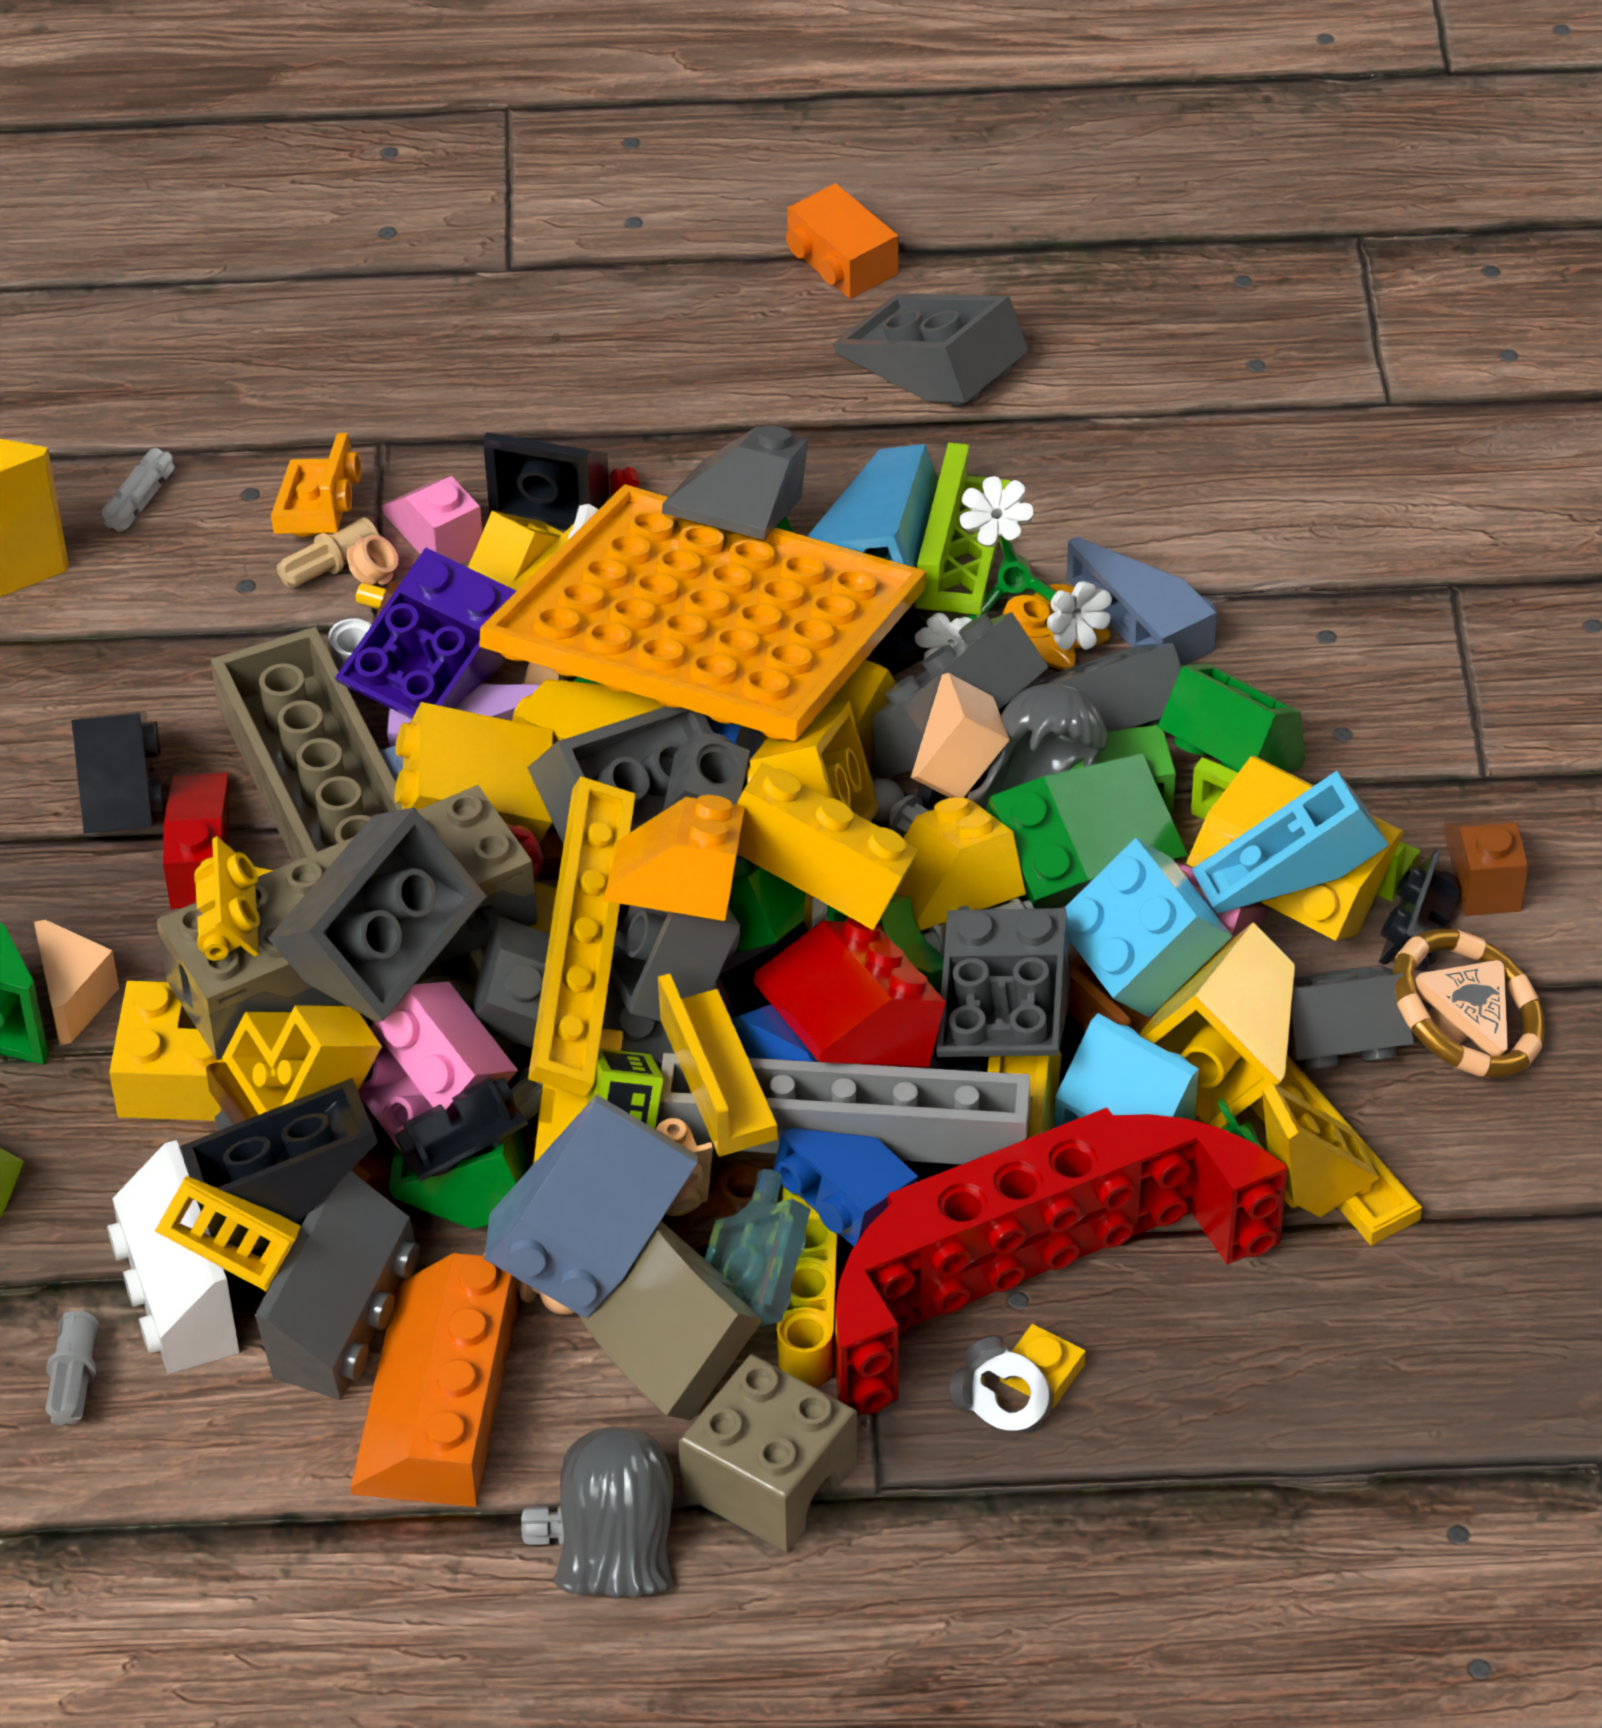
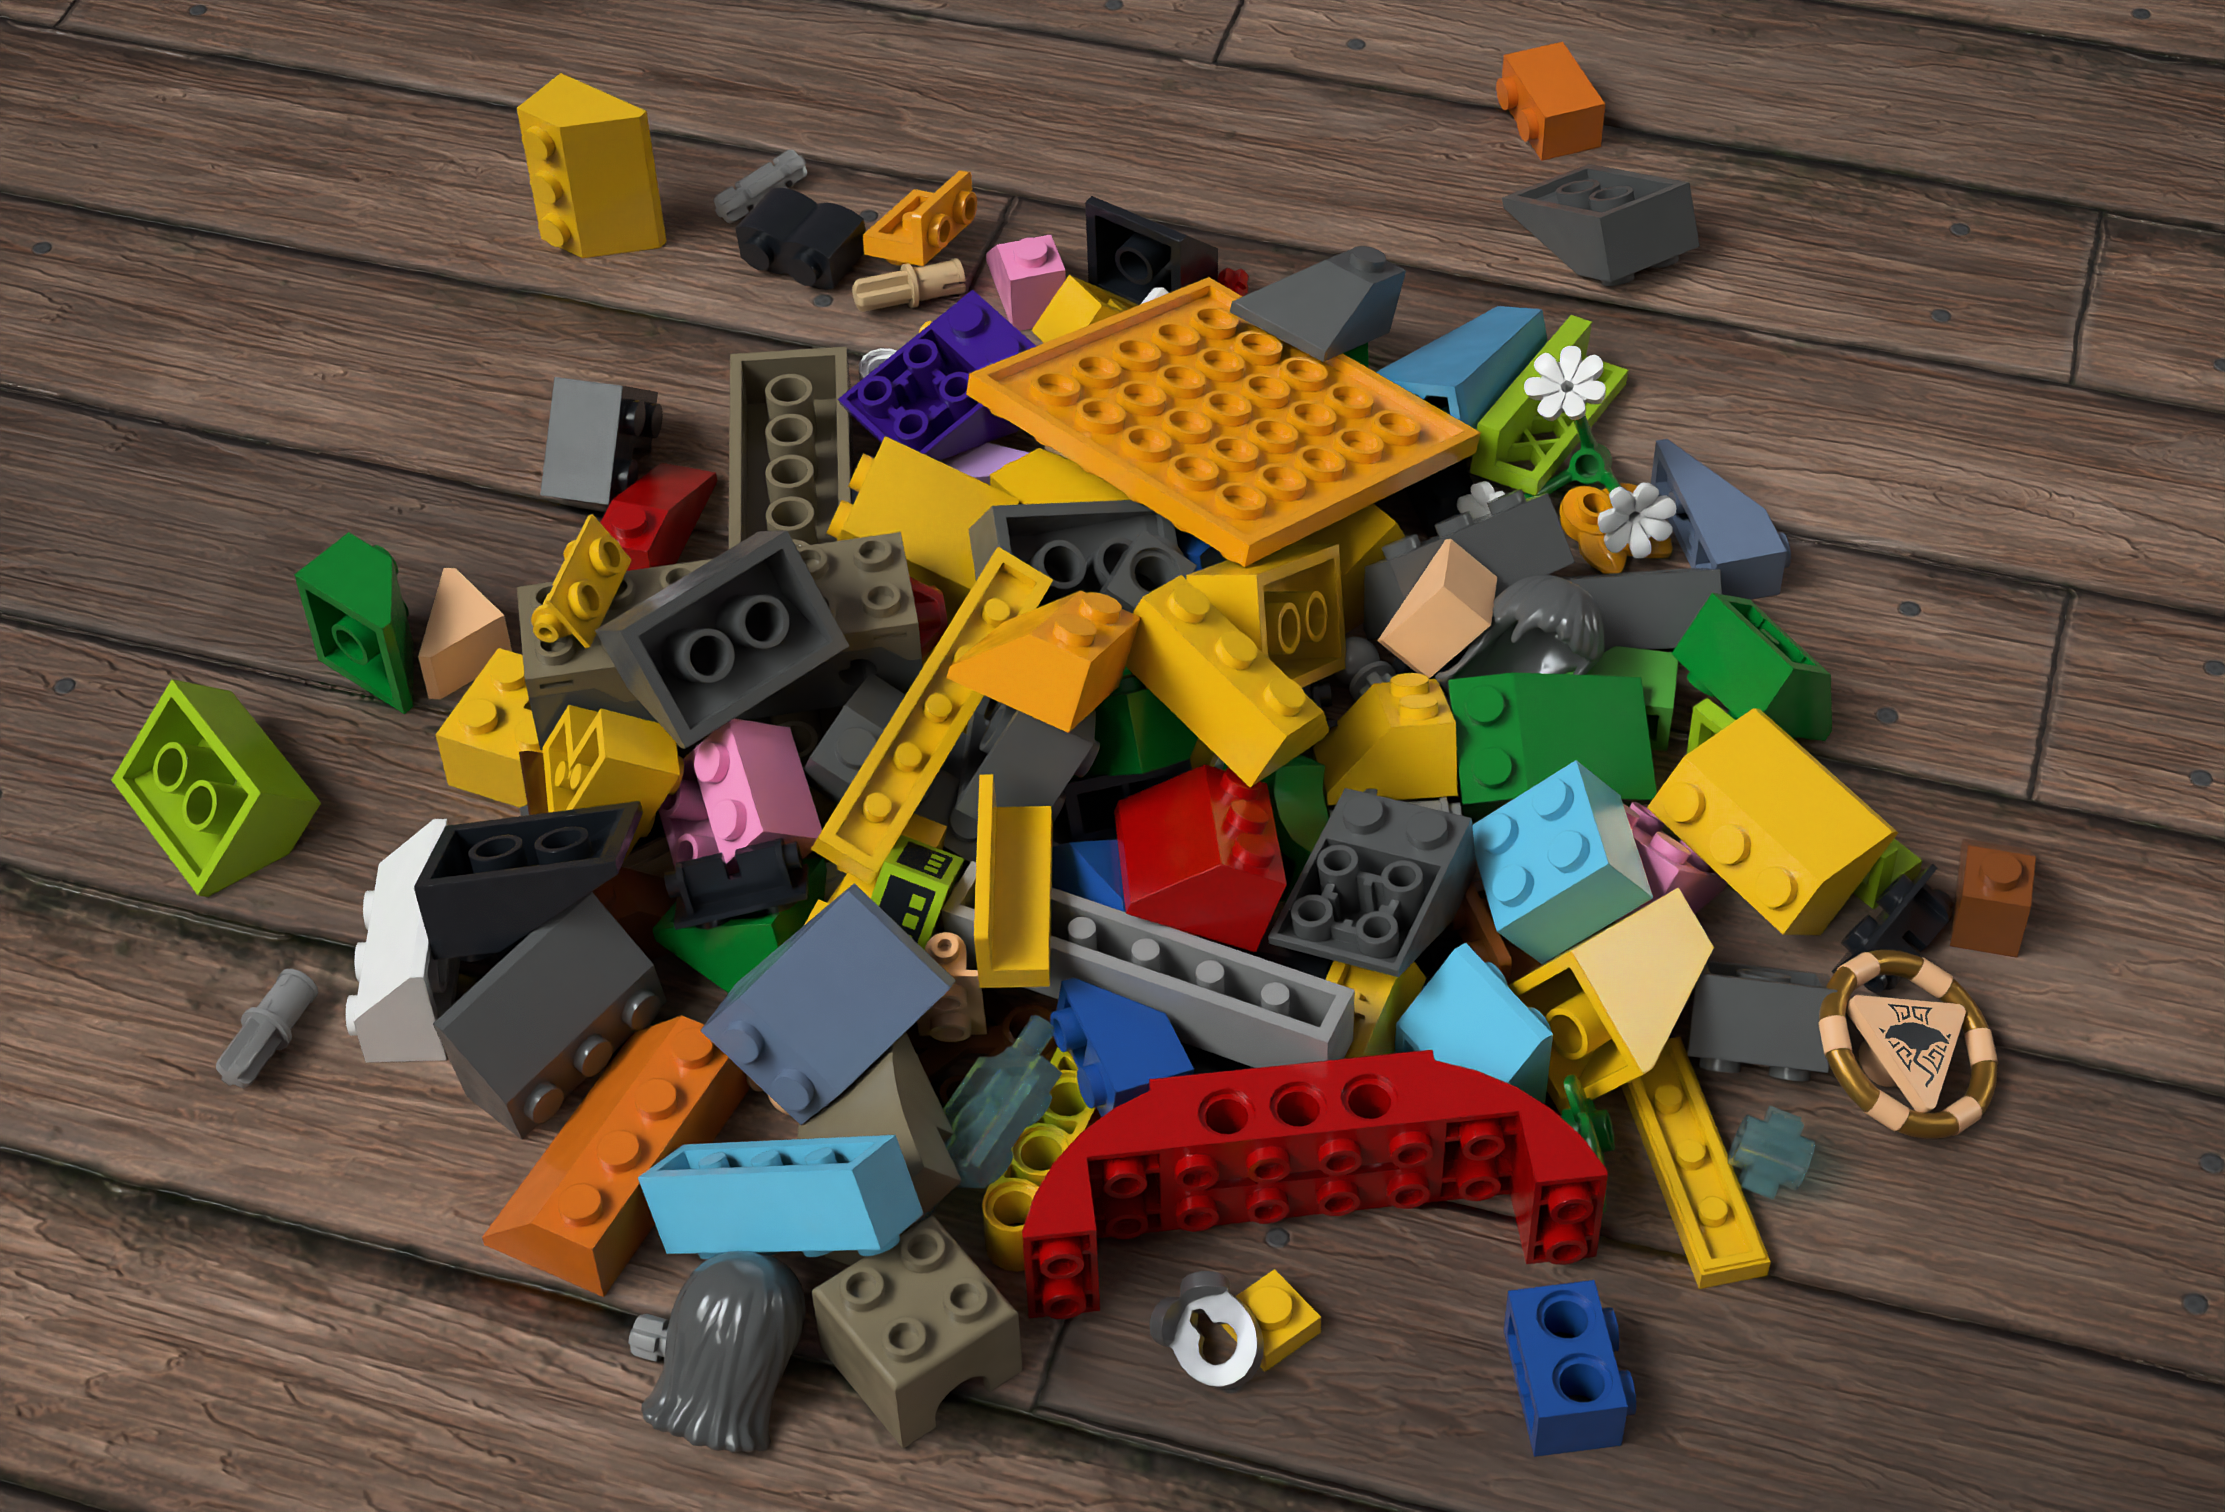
camera: 20 degrees right, 0 degrees up
yellow slope [155,1176,301,1291] -> none
light nougat plate [347,535,399,586] -> none
medium azure slope [1191,771,1389,914] -> none
yellow slope [1262,1083,1379,1218] -> none
none -> medium azure brick [638,1135,924,1259]
none -> black brick [735,188,866,290]
none -> blue brick [1503,1280,1636,1457]
none -> clear light blue gear [1728,1106,1815,1200]

